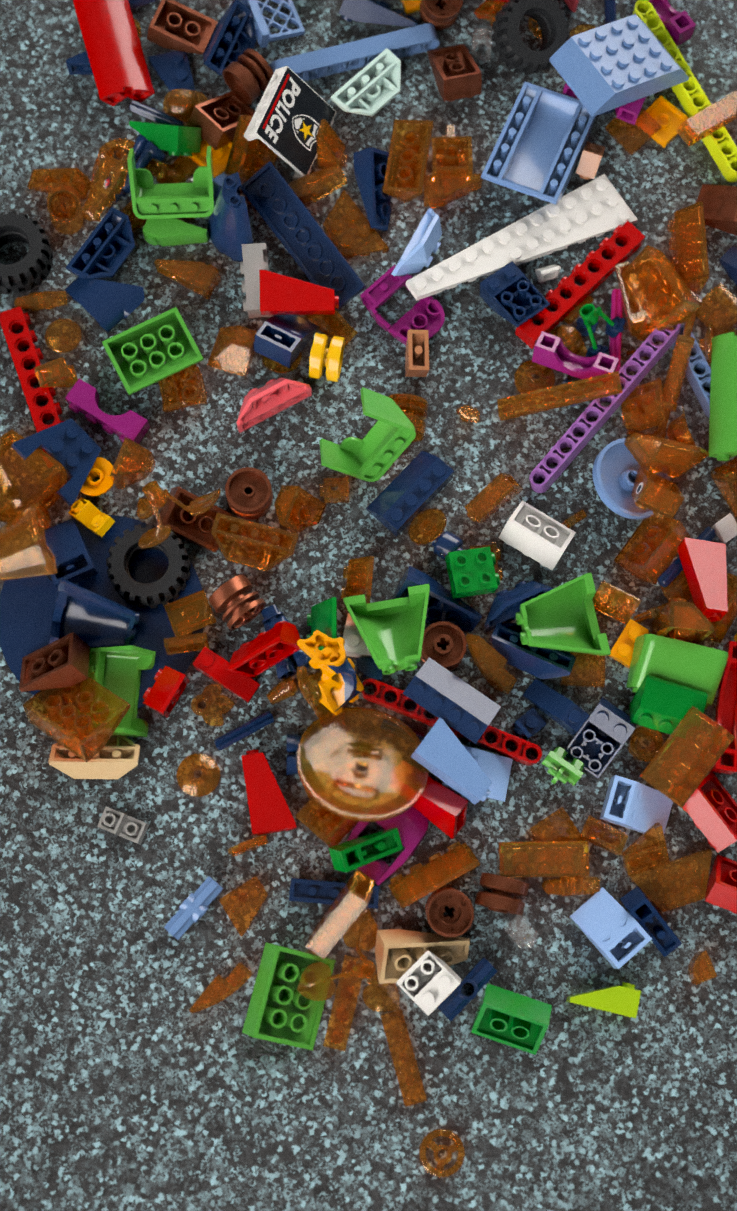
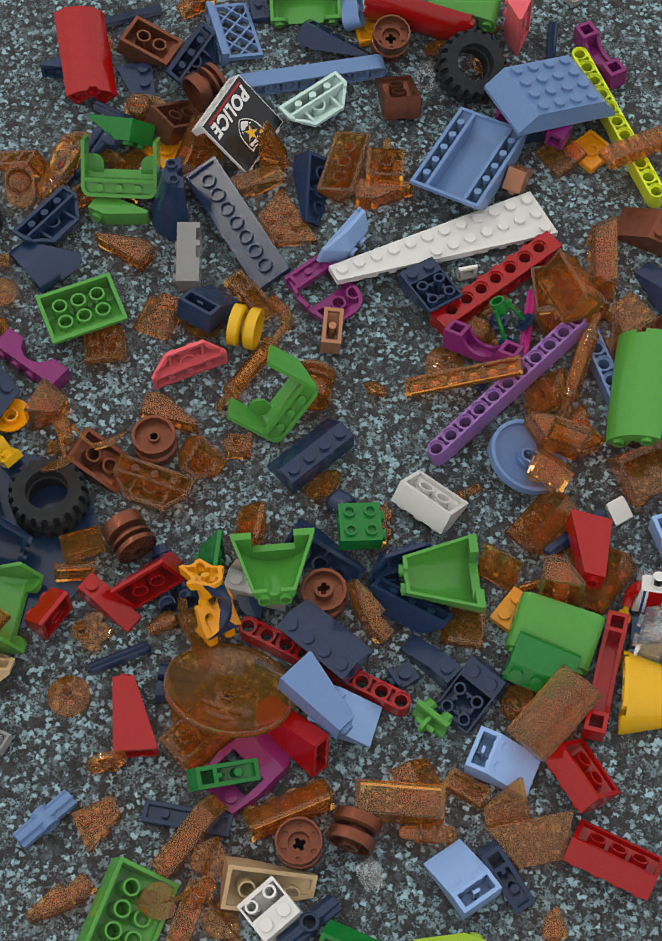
camera: 10 degrees right, 15 degrees down
red slope [259,270,339,315] -> none
clear orange slope [464,473,523,523] -> none
none -> clear orange slope [139,391,200,435]
none -> clear orange piece [214,294,293,412]

